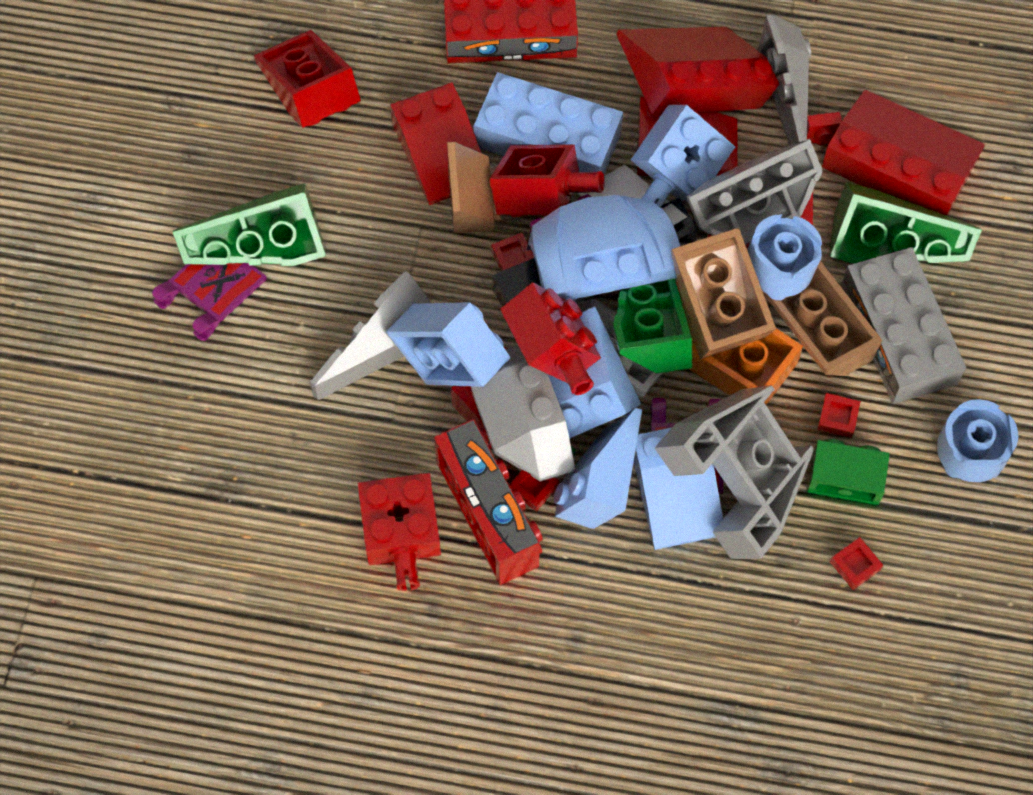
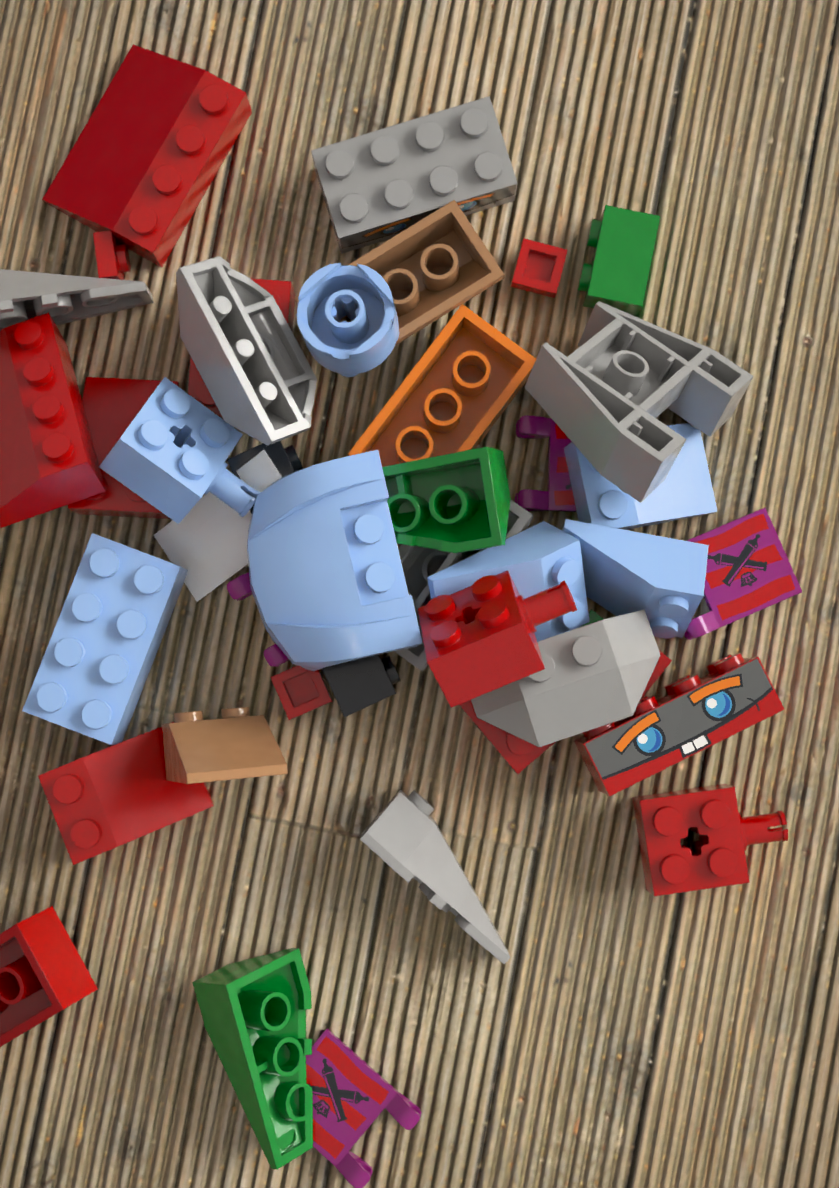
camera: 90 degrees left, 20 degrees up
light blue brick [386,302,511,387] -> none
red brick [489,144,605,217] -> none
medium nougat slope [671,228,776,359] -> none
green wedge [829,182,982,264] -> none
red plate [830,537,883,590] -> none
light blue brick [937,399,1018,482] -> none
none -> flag [684,508,802,640]

